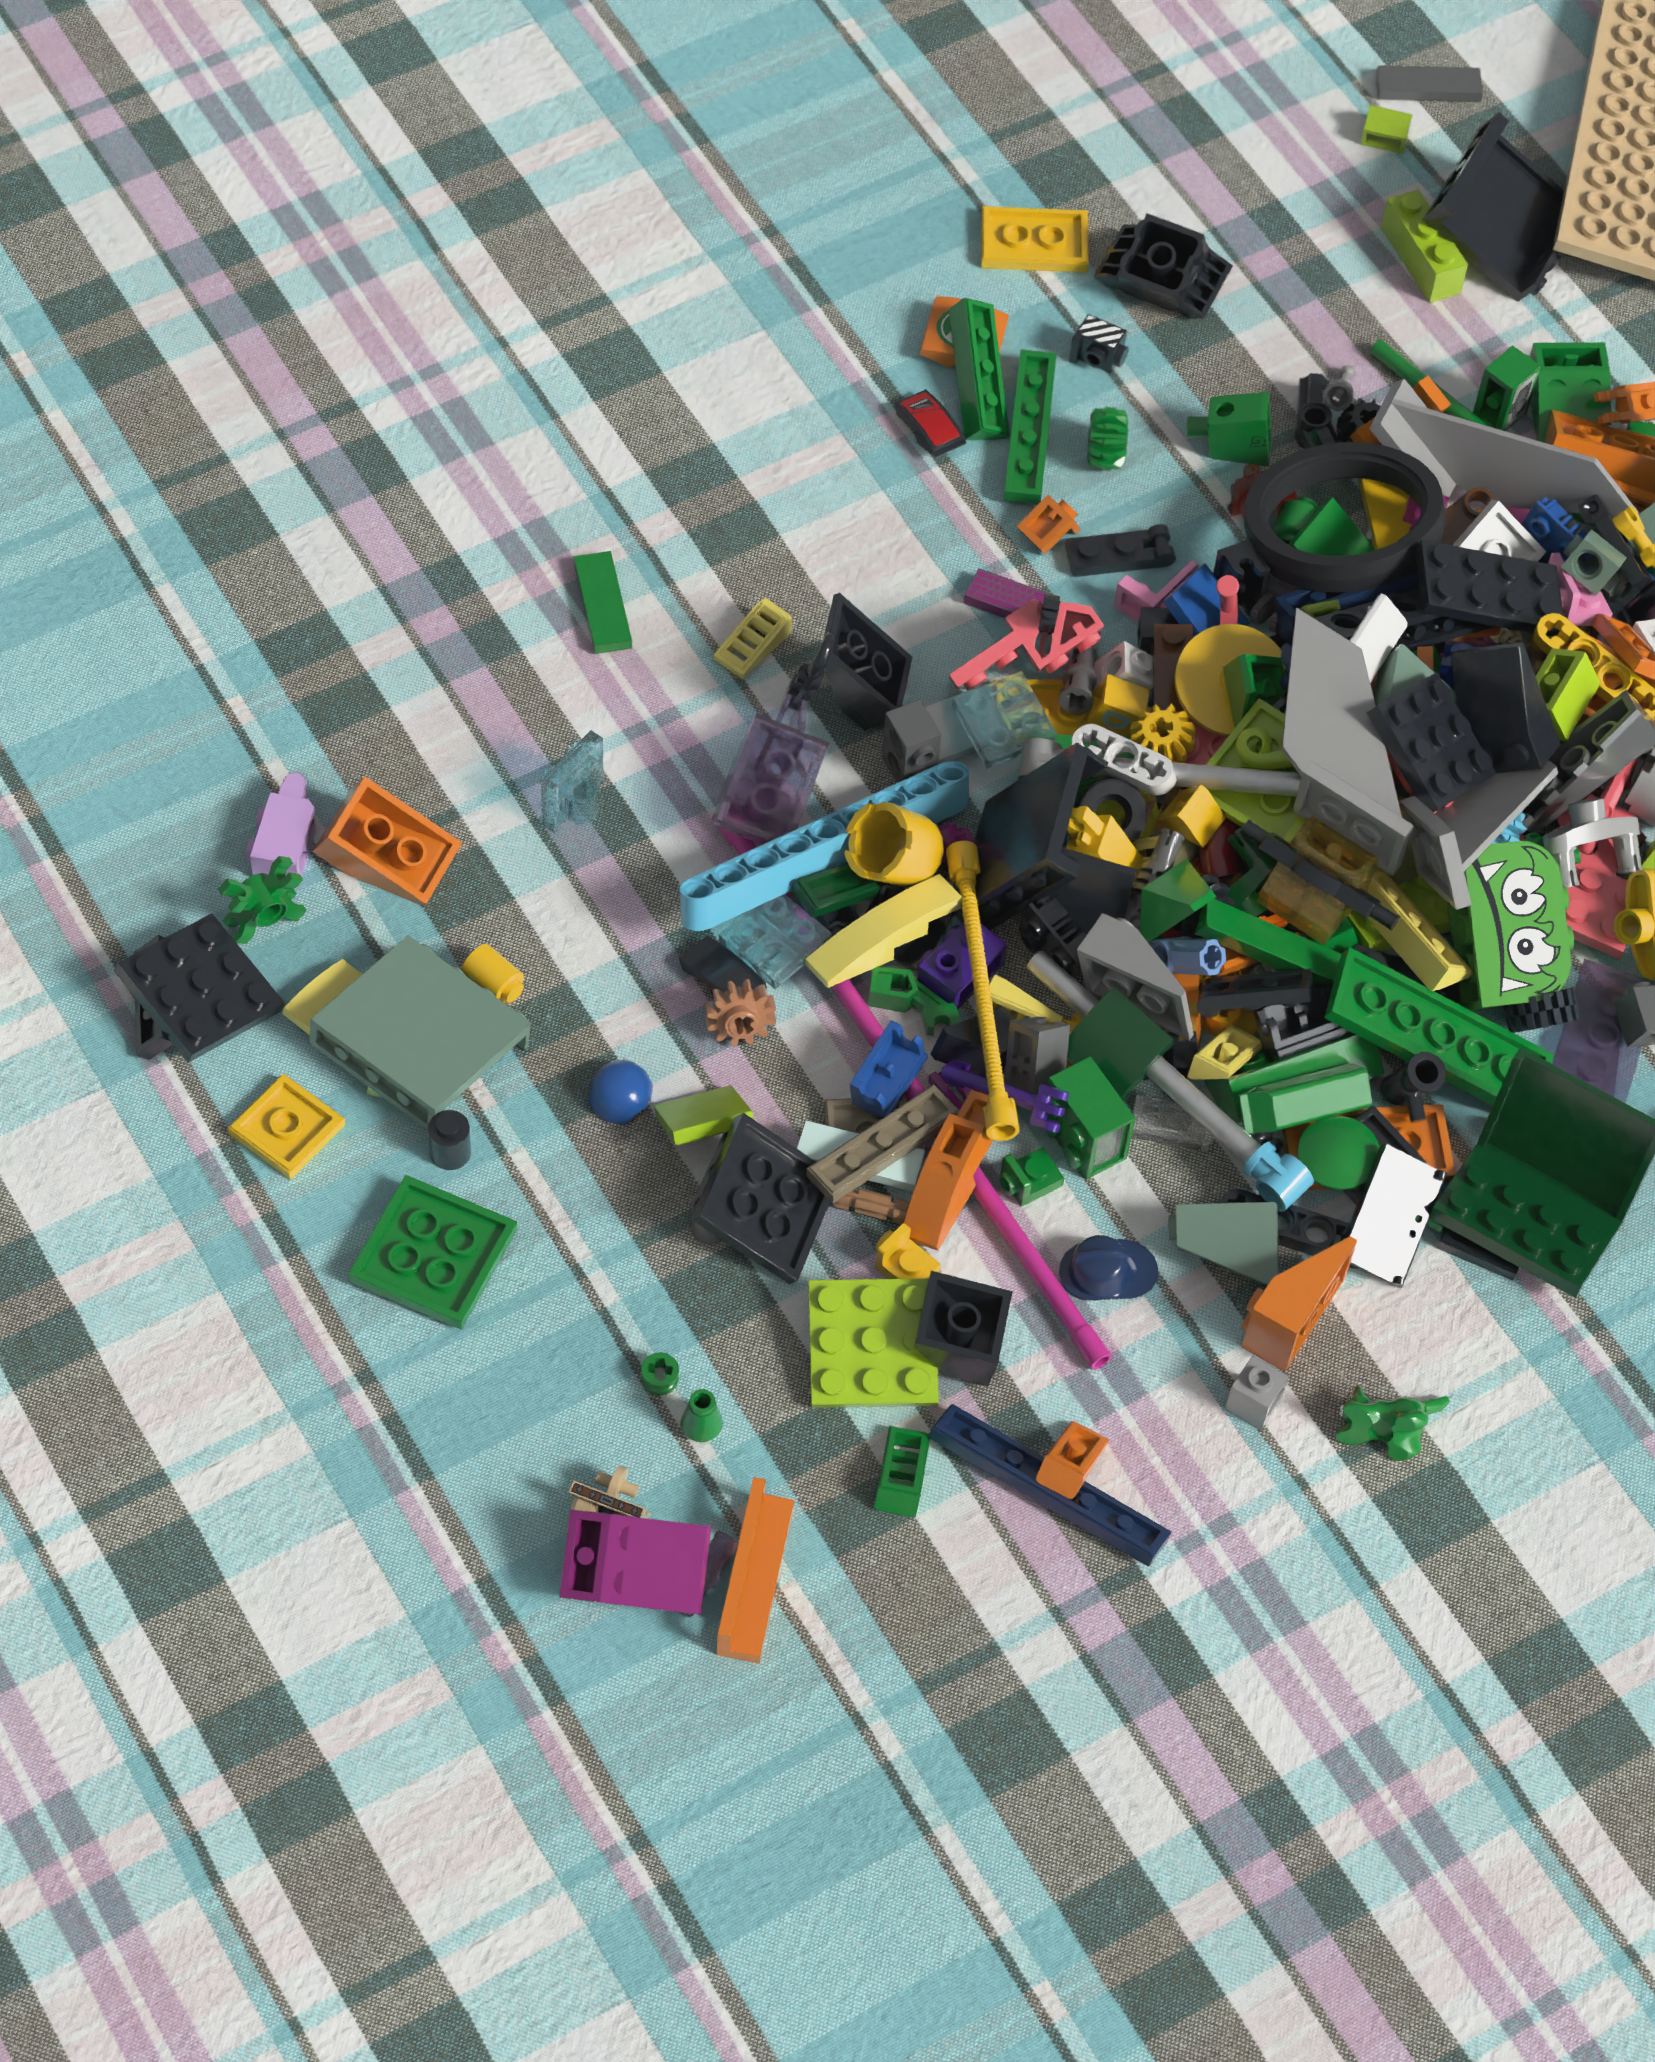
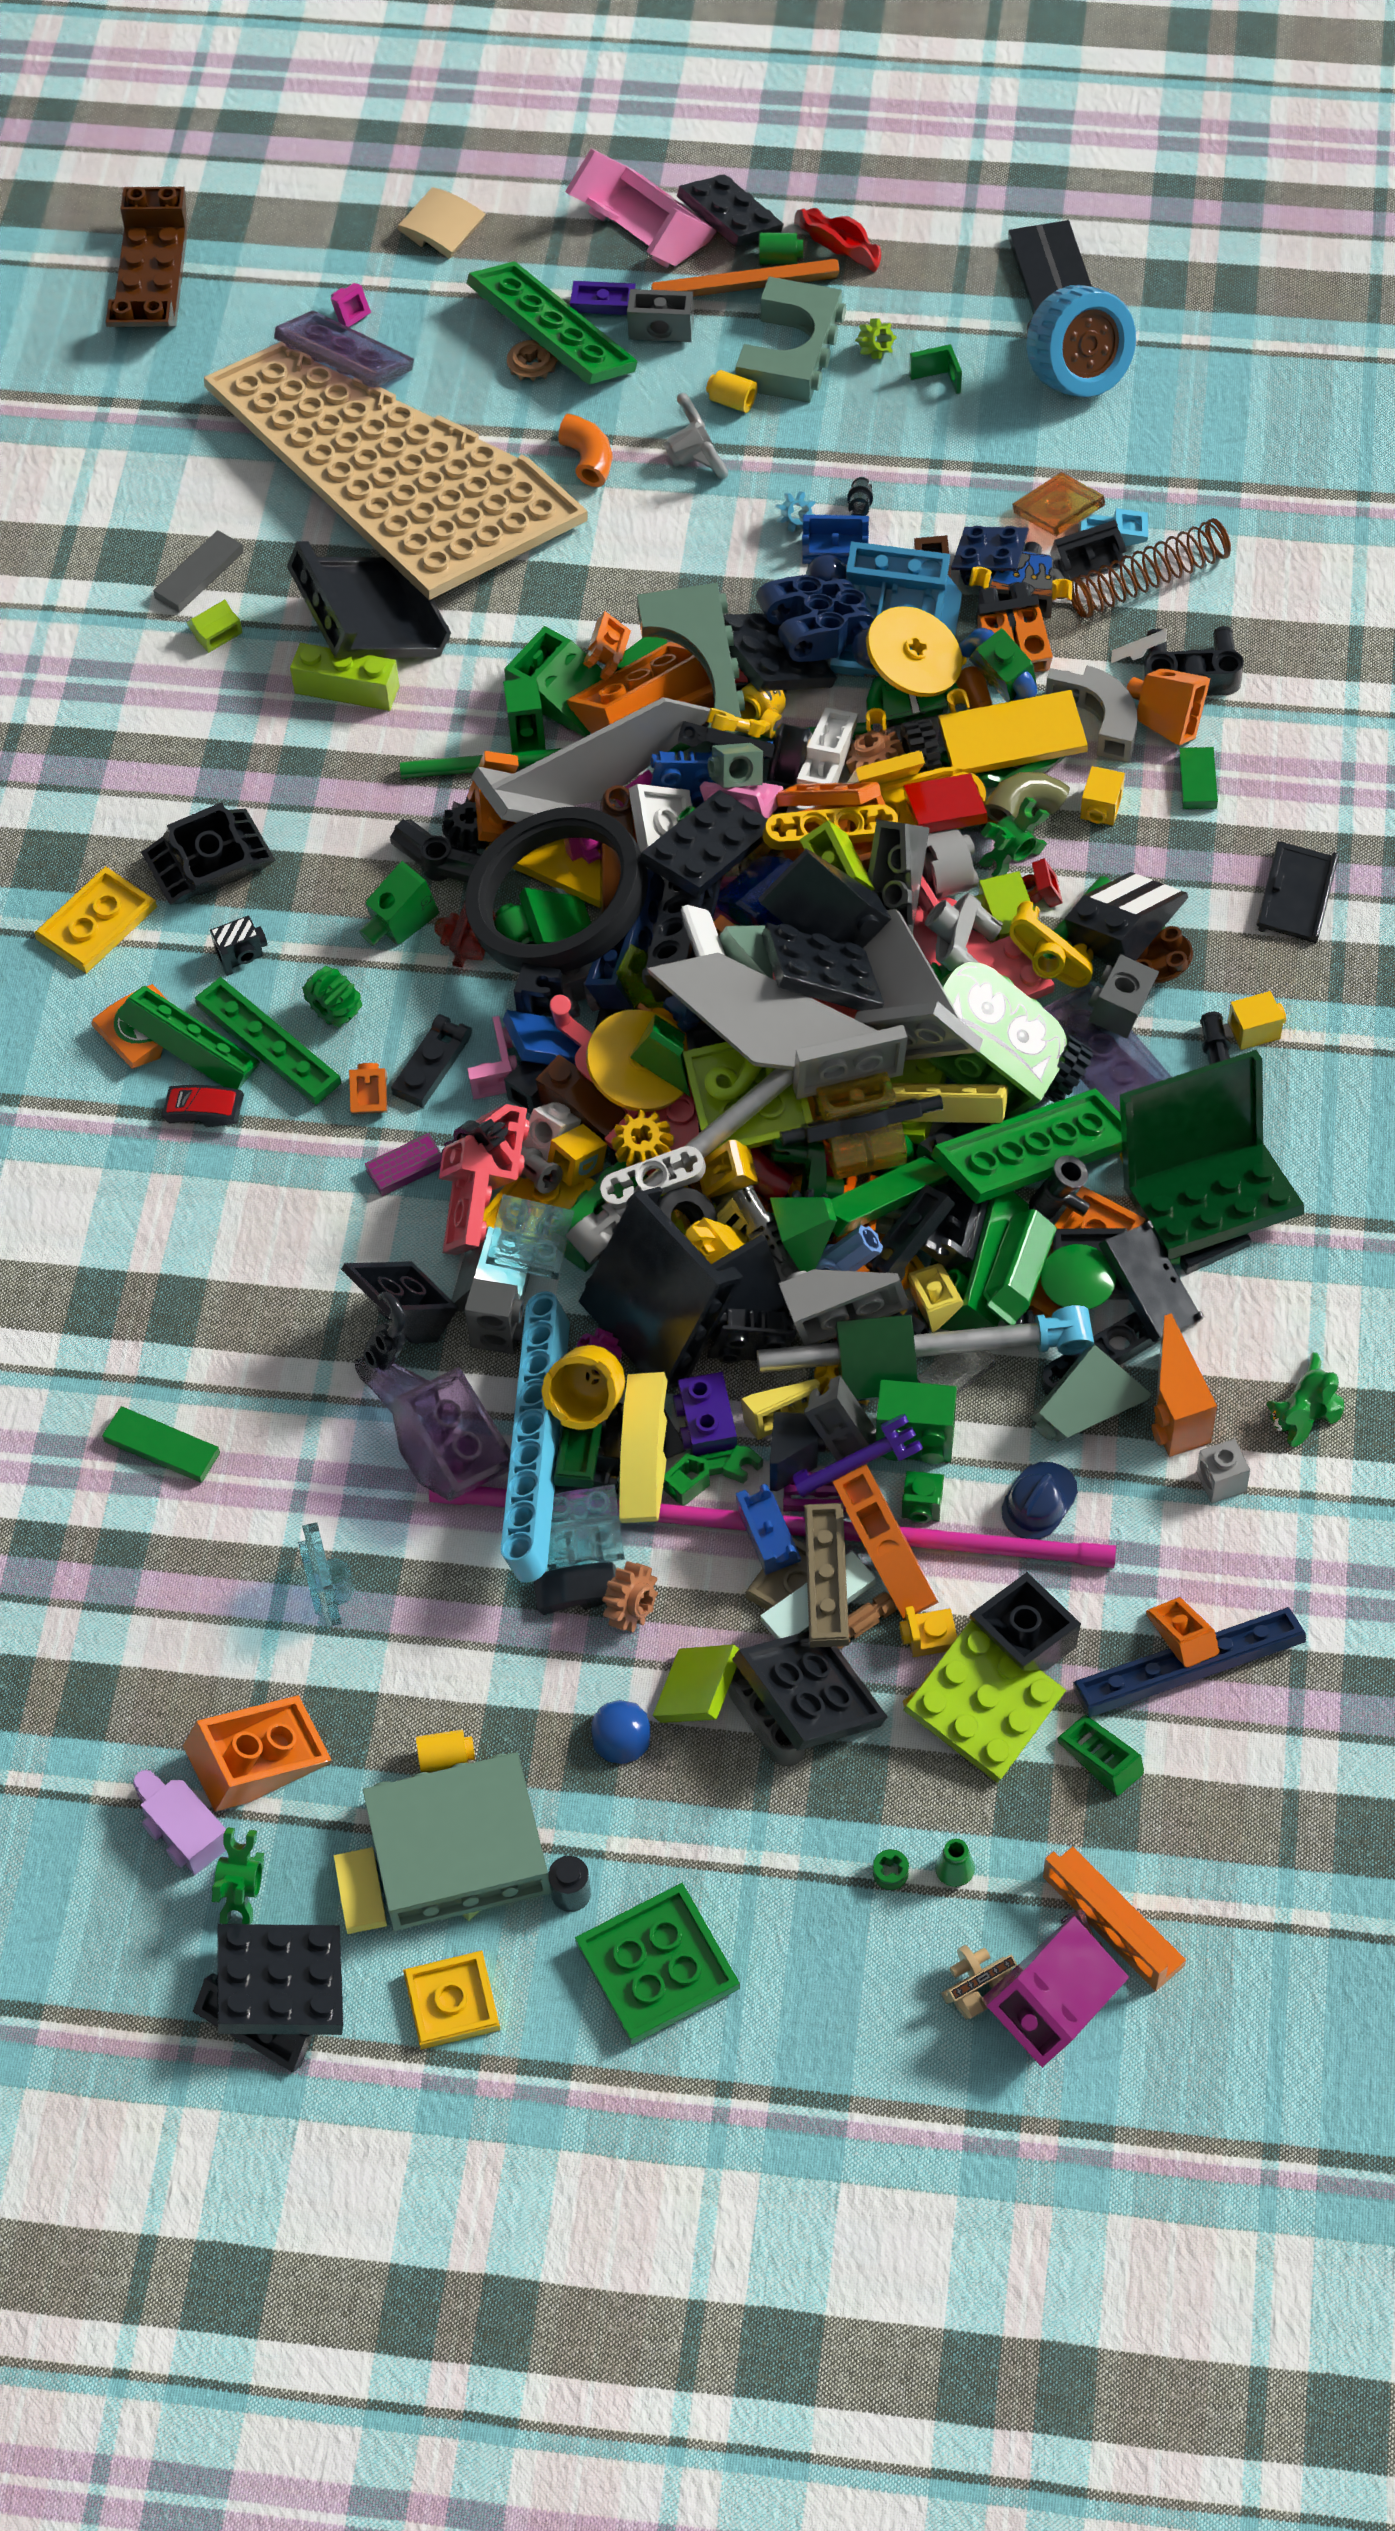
camera: 45 degrees left, 0 degrees up
light yellow slope [713,598,792,680] -> none
yellow hose [946,841,1019,1141] -> none
dark grey hinge [1323,365,1355,411] -> none

